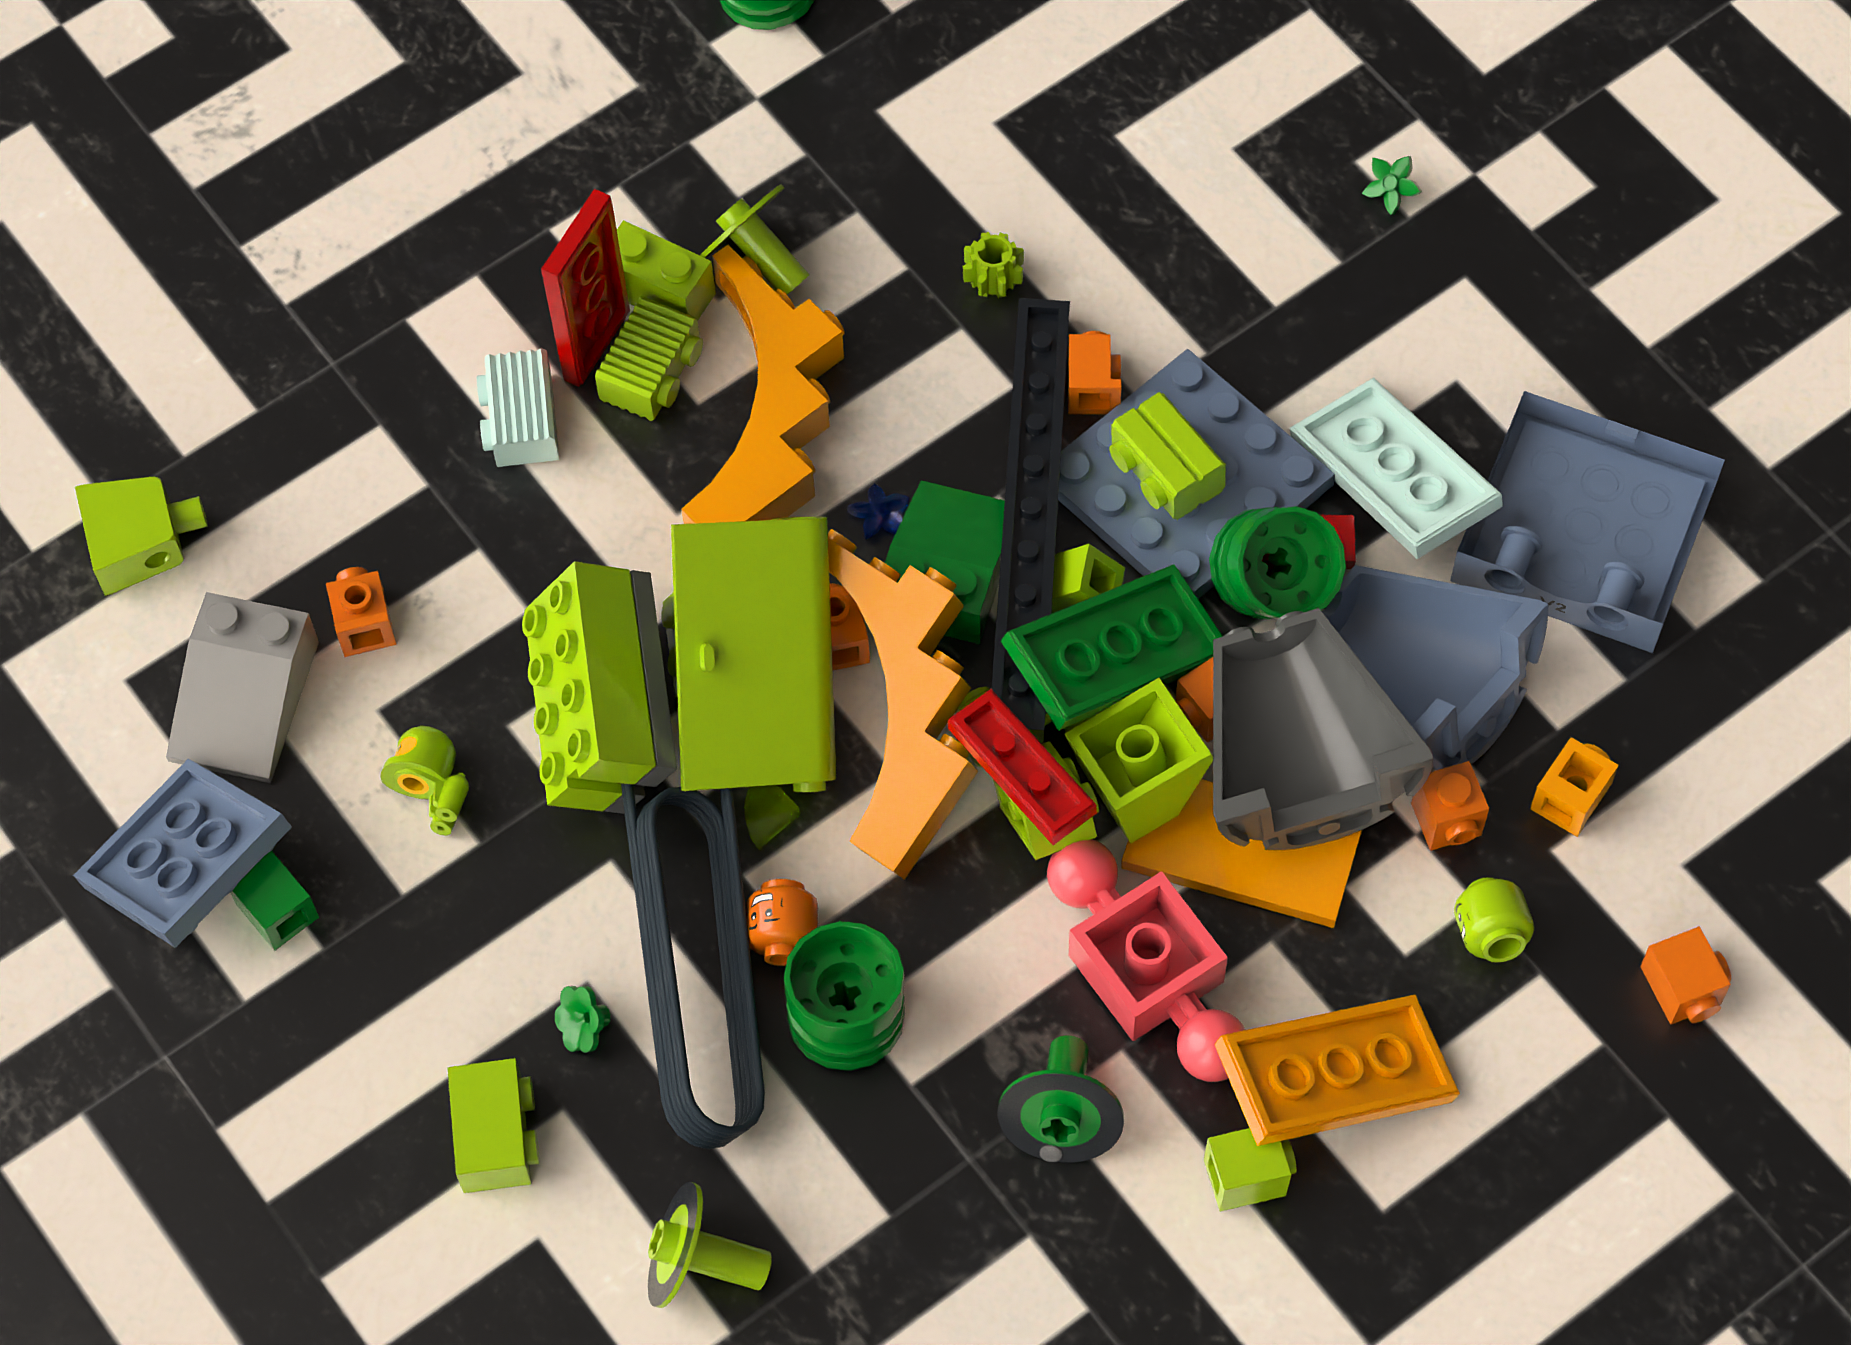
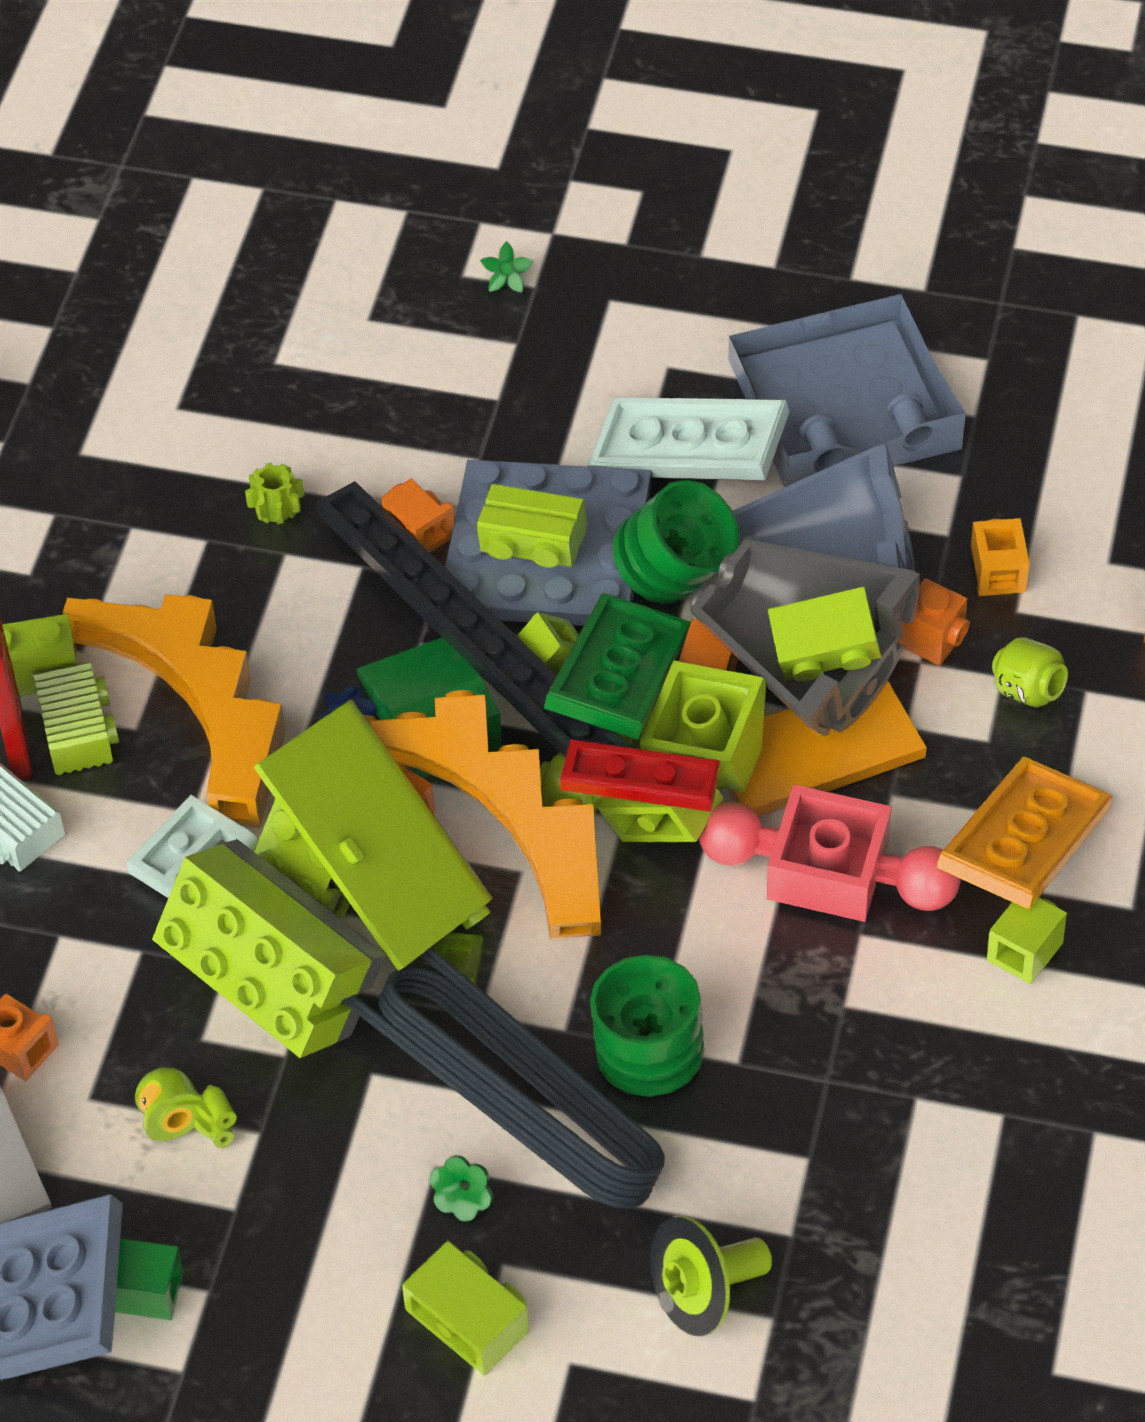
camera: 40 degrees left, 10 degrees down
lime piece [700,184,810,295] -> none
orange head [746,879,818,966] -> none
piece [998,1035,1124,1163] -> none
none -> light aqua plate [127,795,259,898]
none -> lime brick [767,587,882,681]

